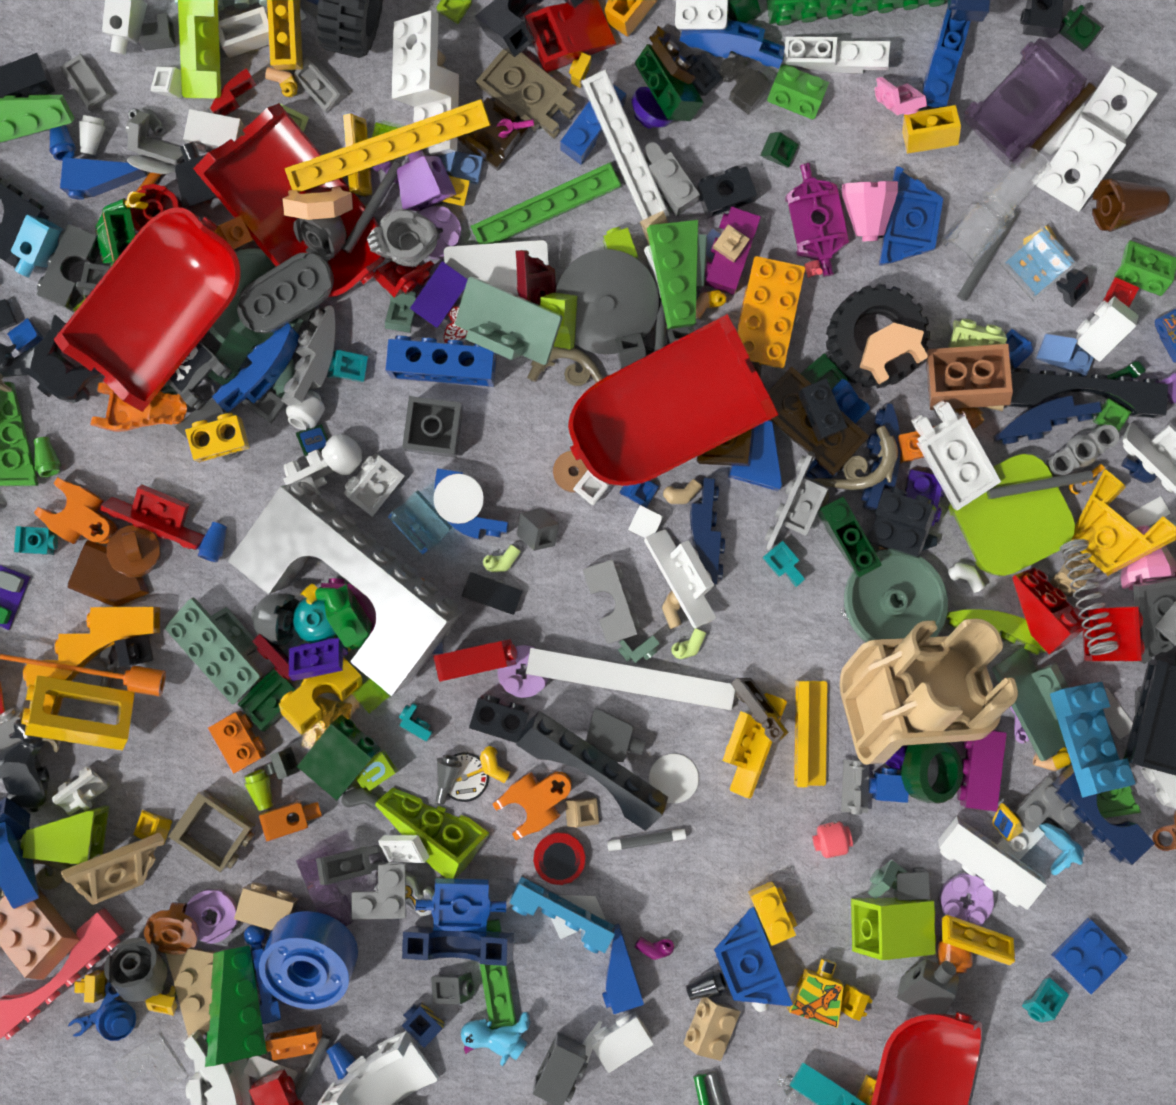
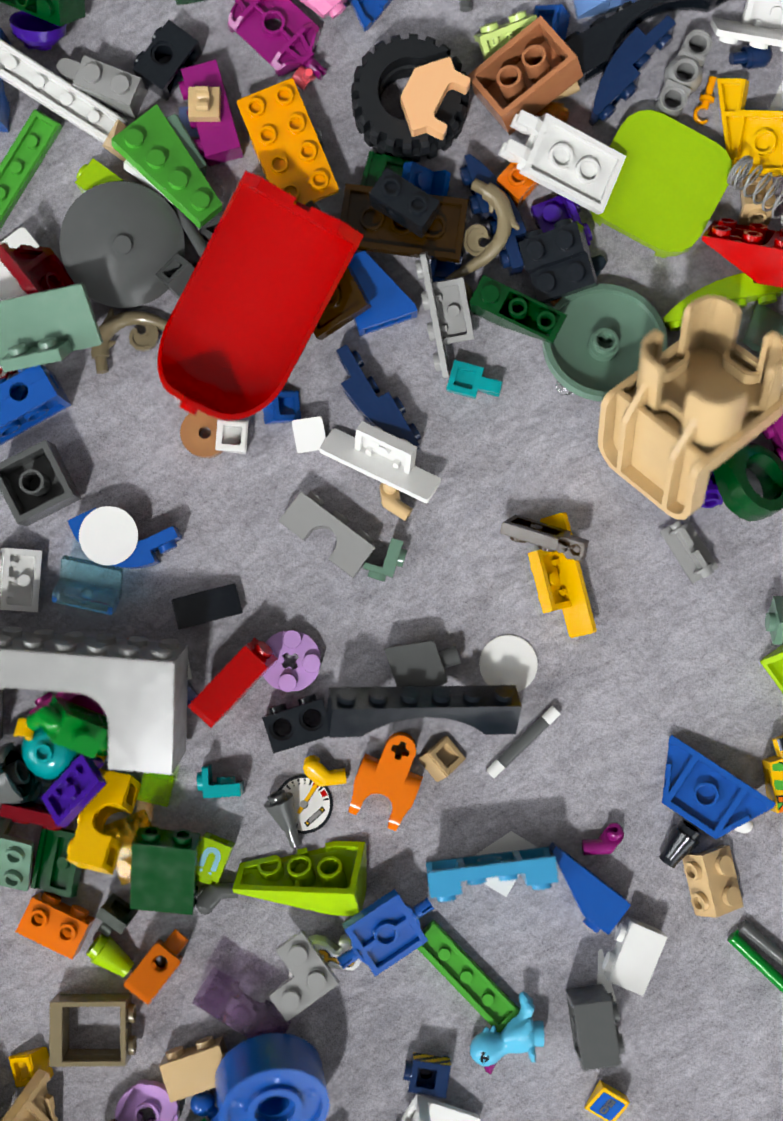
camera: 30 degrees left, 0 degrees up
dark grey hinge [316,845,386,885] -> none
white plate [378,835,429,863] -> none
dark blue arch [402,926,514,966] -> none
dark grey bracket [431,972,475,1005] -> none
yellowish green arm [483,545,521,573] -> none
dark grey panel [517,509,559,551] -> none
white tile [526,648,735,710] -> none
tile [533,831,586,885] -> none
lime arch [540,293,577,349] -> none
tan arm [663,479,702,504] -> none
yellowish green arm [671,628,707,659] -> none
arm [696,290,726,320] -> none
yellow brick [748,881,797,946] -> none
yellow panel [794,680,827,787] -> none
coral head [812,821,853,858] -> none
blue brick [869,767,909,803] -> none
white arm [948,563,986,593] -> none
dark grey bar [987,471,1093,499] -> none
bright green tile [1093,399,1131,432] -> none

